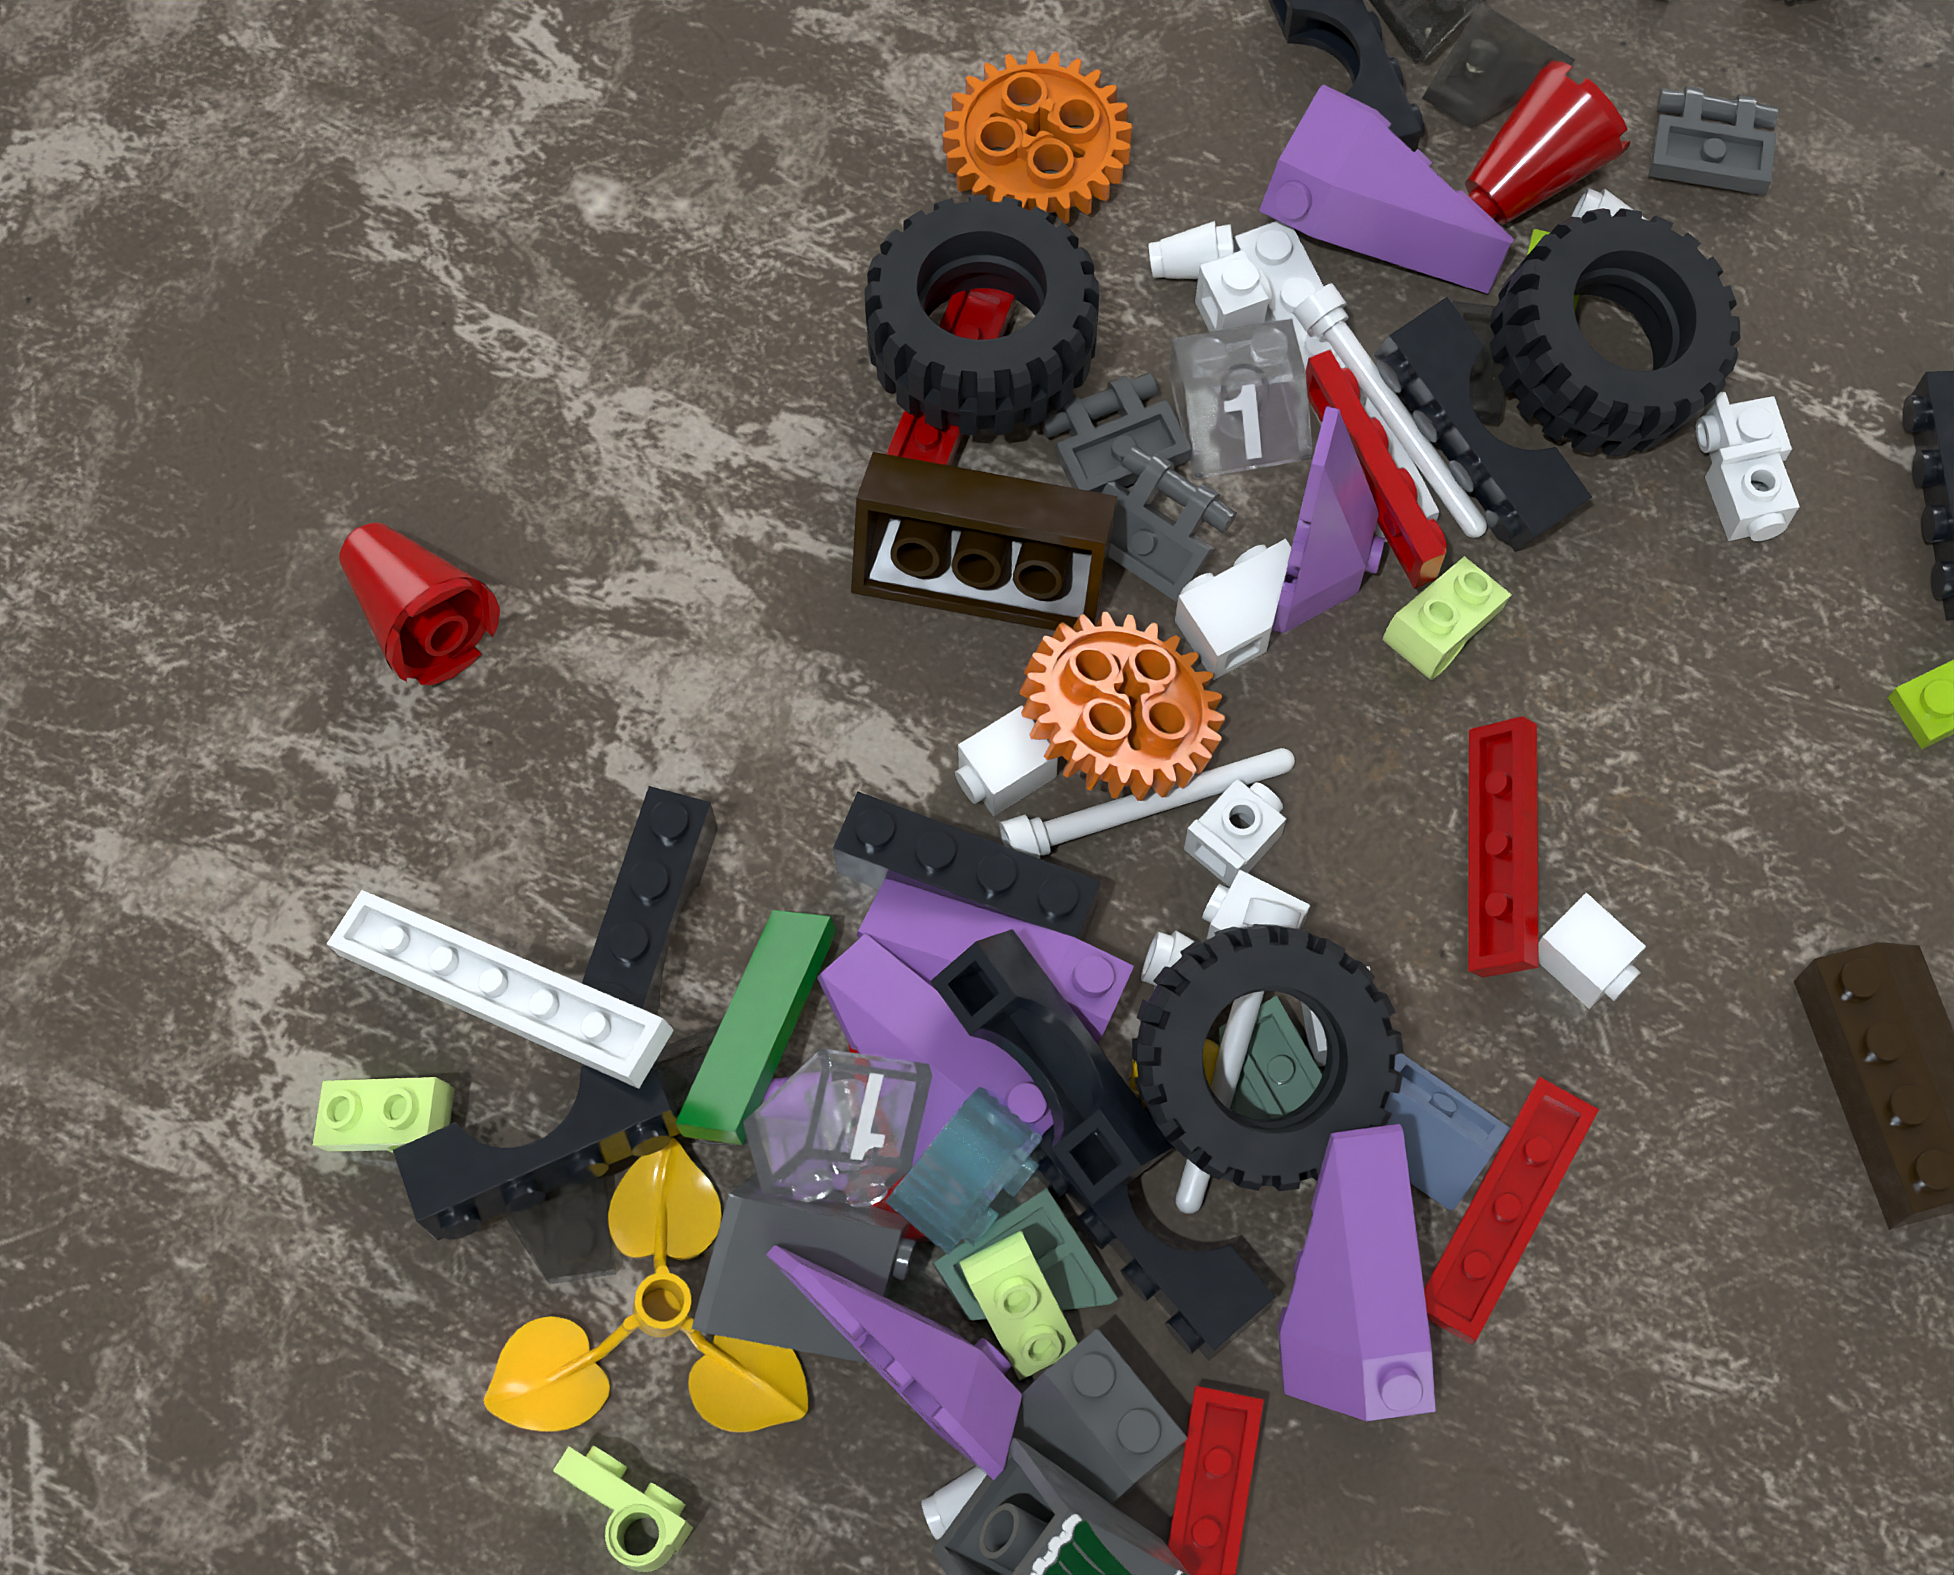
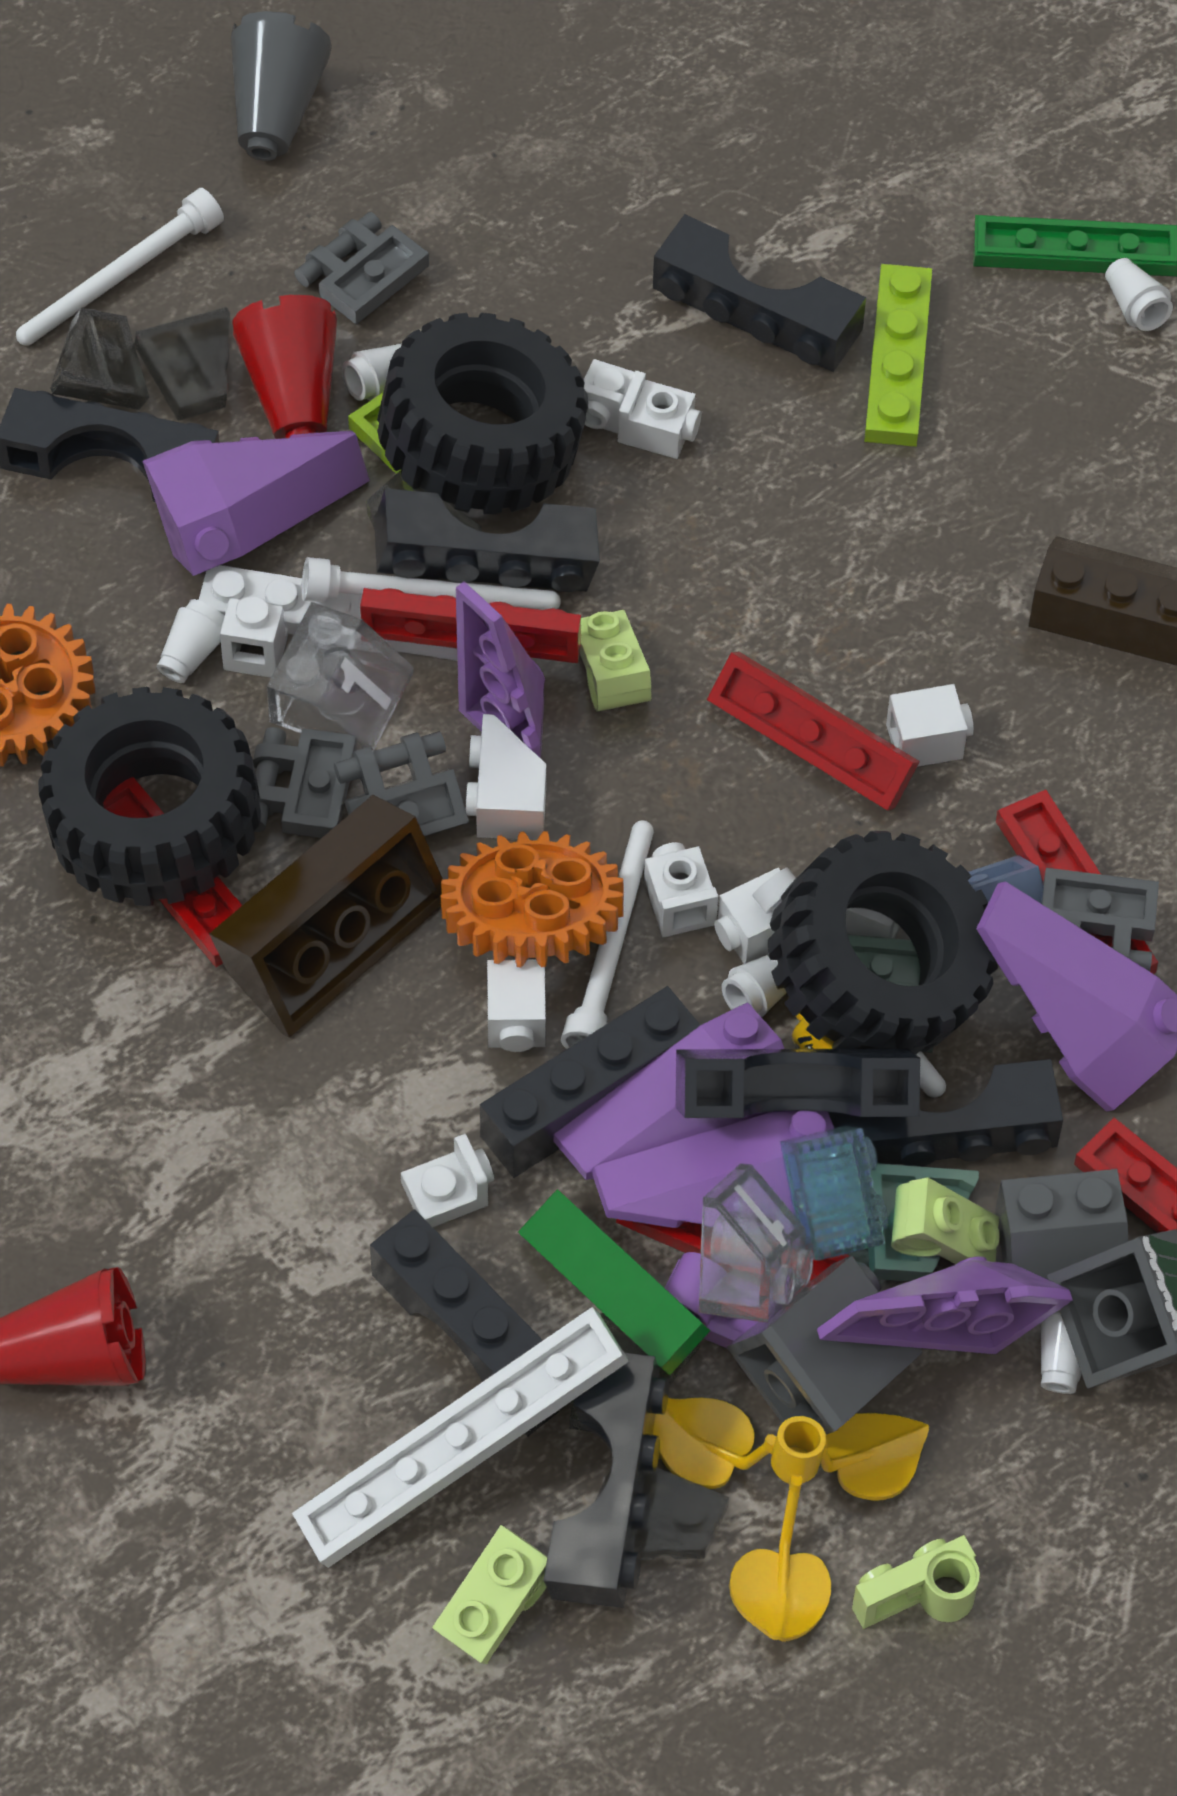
camera: 60 degrees left, 10 degrees down
none -> white bracket [401,1134,494,1227]
none -> dark grey plate [1041,868,1159,972]

